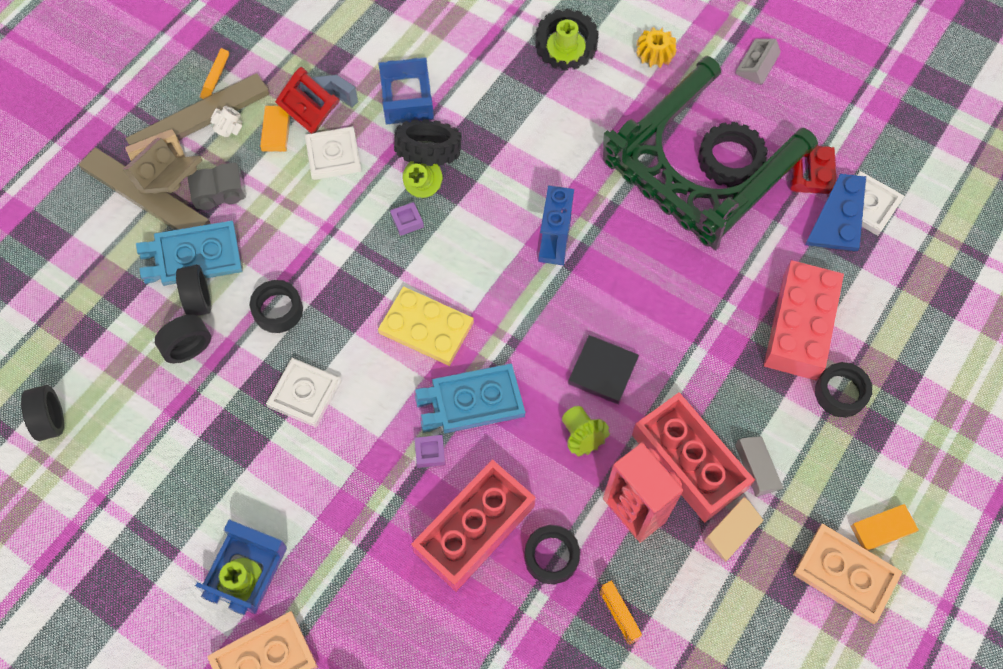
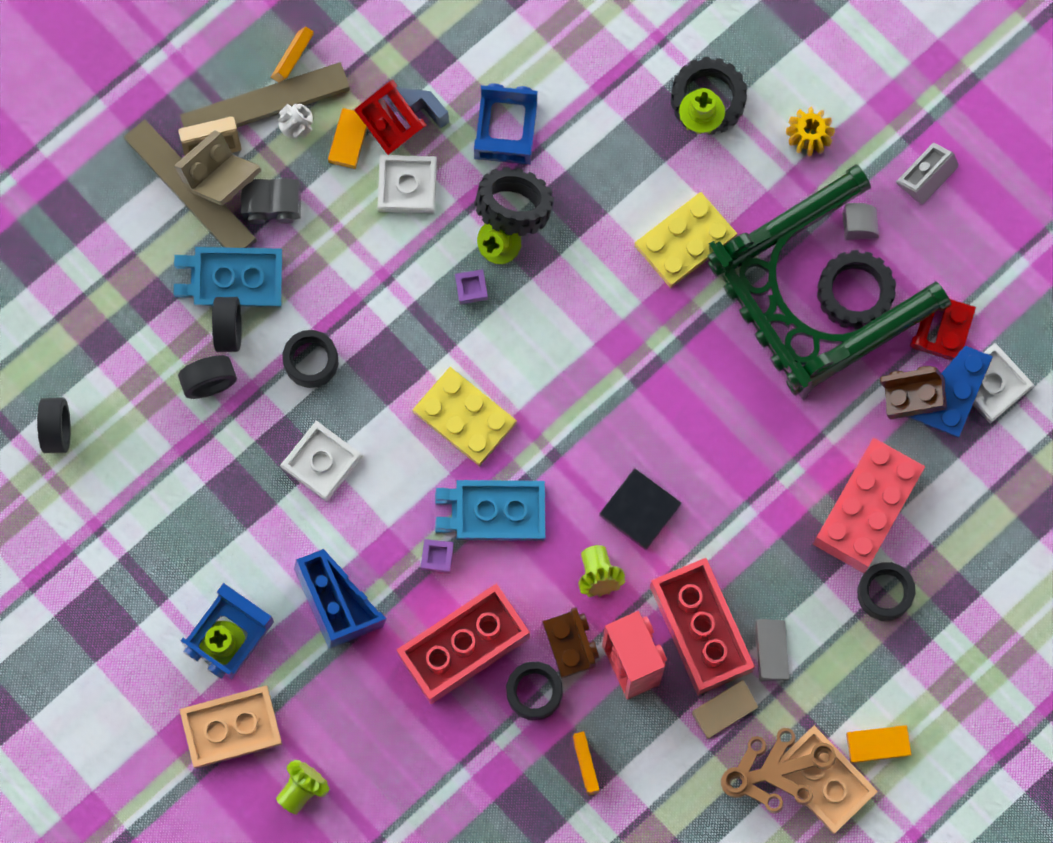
camera: 15 degrees right, 10 degrees up
blue window [538,185,574,266] -> none
none -> blue wedge [294,549,387,649]
none -> reddish brown bracket [542,607,599,679]
none -> light yellow plate [634,192,737,288]
none -> medium nougat plant [721,728,836,814]
none -> light grey brick [842,203,879,240]
none -> reddish brown bracket [880,366,947,420]

